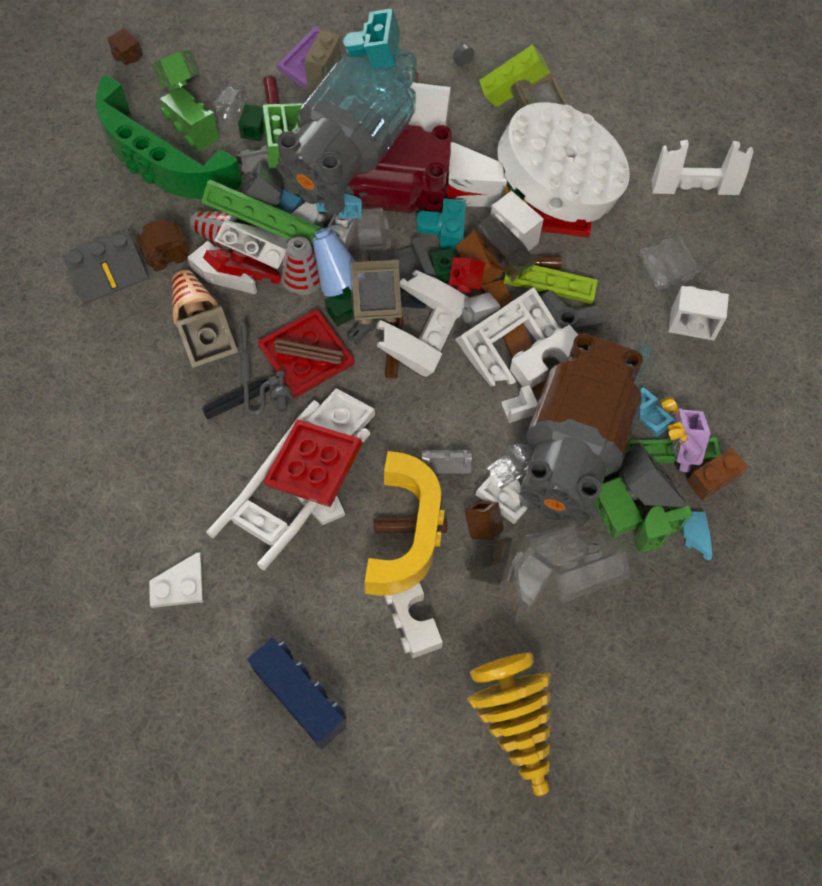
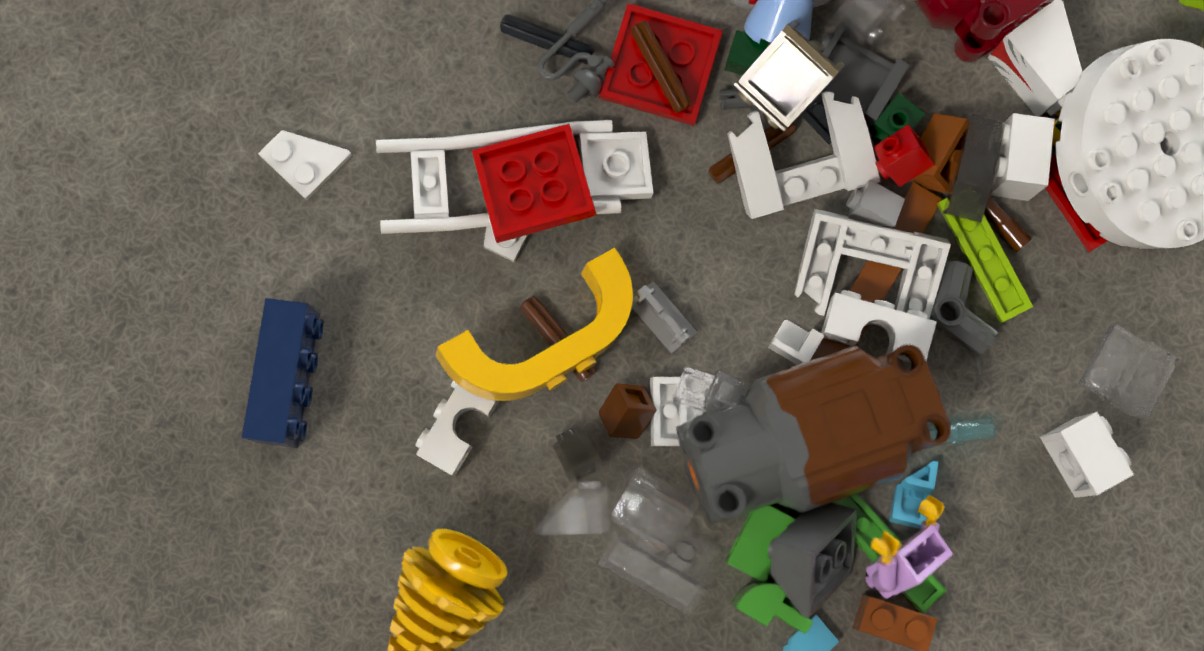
camera: 50 degrees right, 15 degrees up
teal brick [416,199,466,251] -> none

